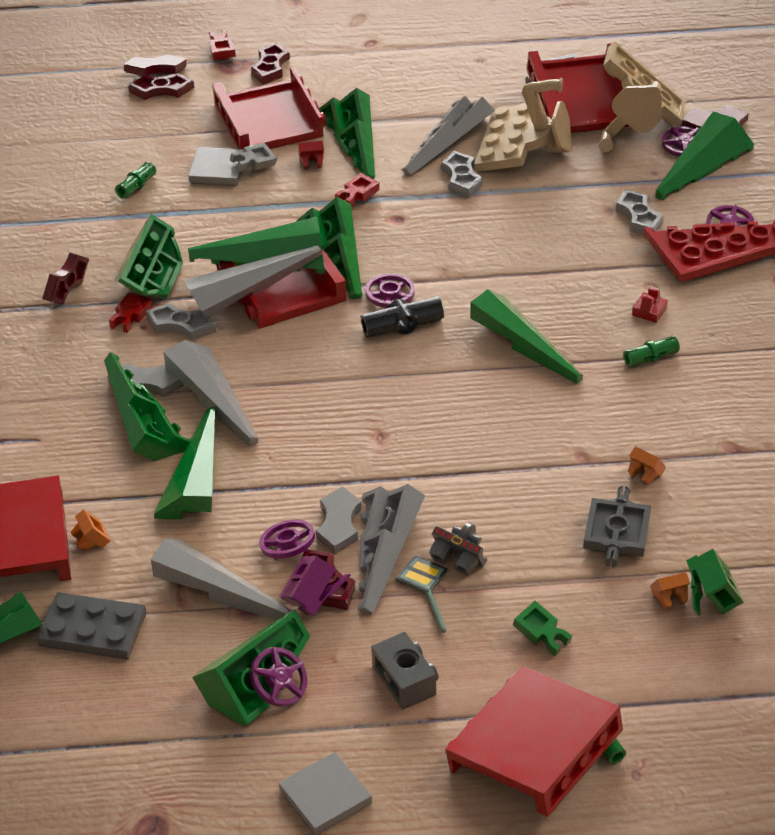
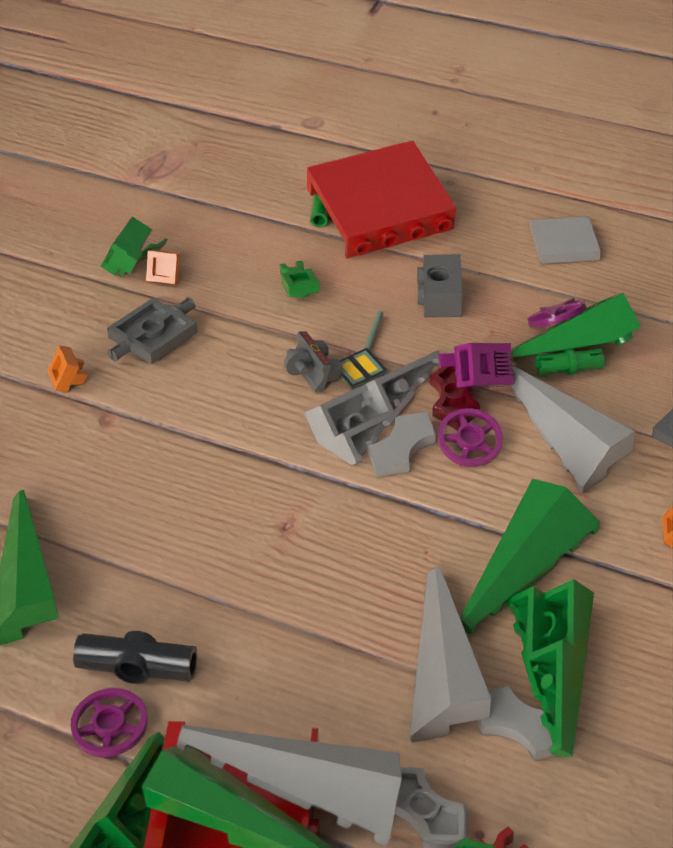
camera: 150 degrees left, 0 degrees up
none -> green pin [535,348,605,376]

